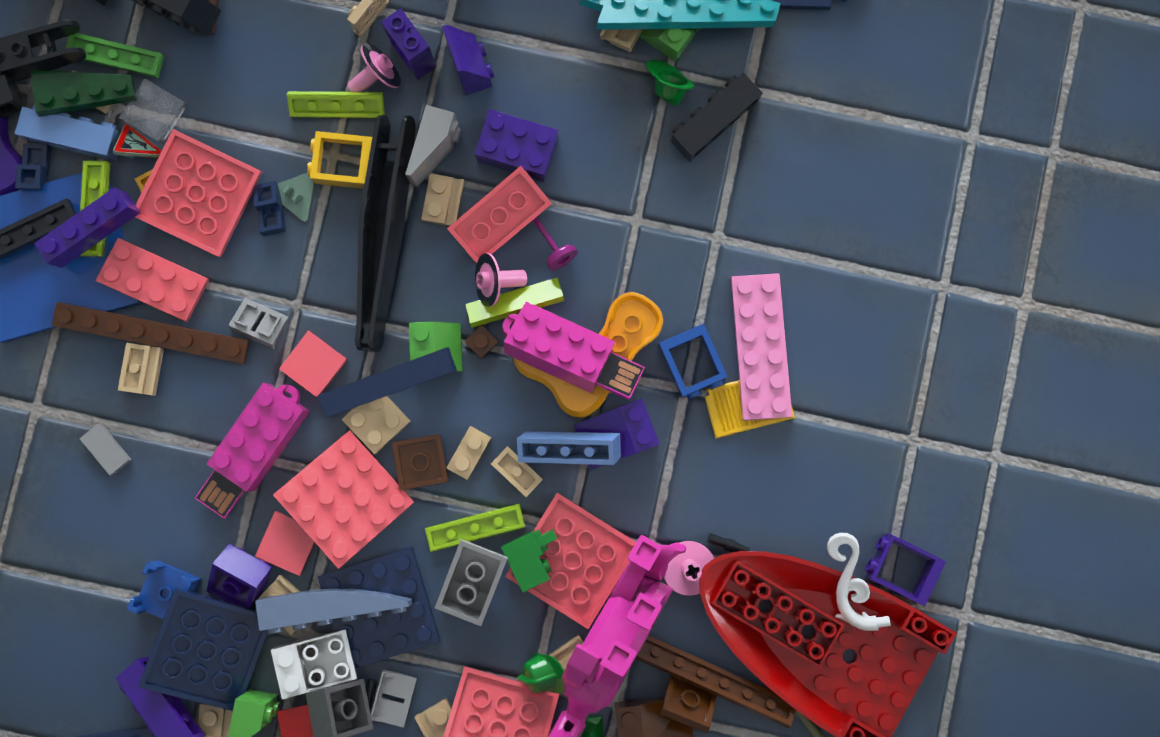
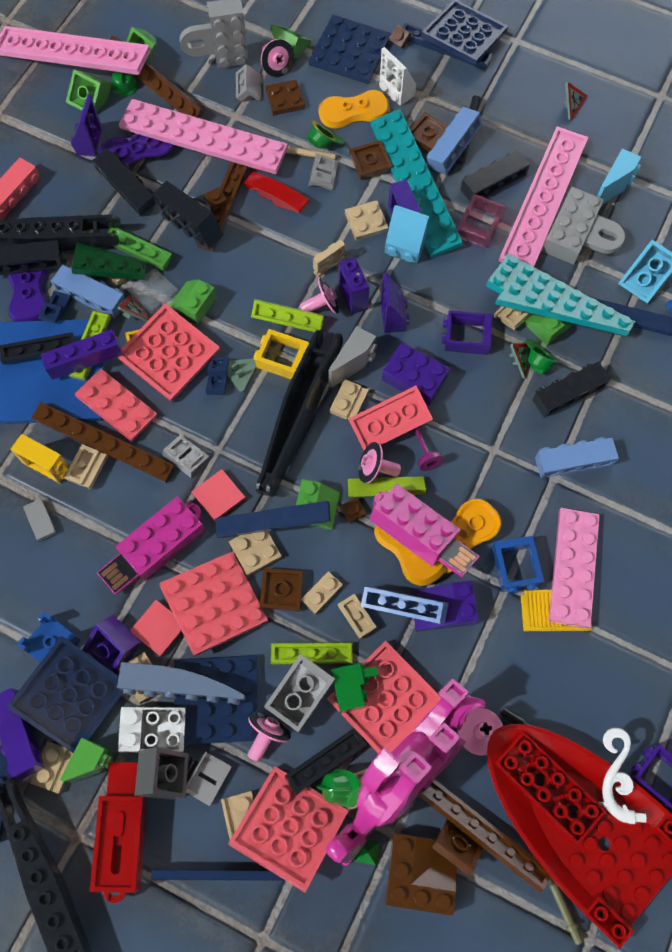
camera: 10 degrees right, 15 degrees down
none -> yellow window [10,434,70,483]
none -> bright green slope [169,280,217,325]
none -> bright pink piece [248,713,291,762]
none -> black plate [284,728,367,796]
none -> dark purple window [442,310,492,355]
none -> piece [509,343,530,379]
none -> medium blue brick [535,437,619,478]

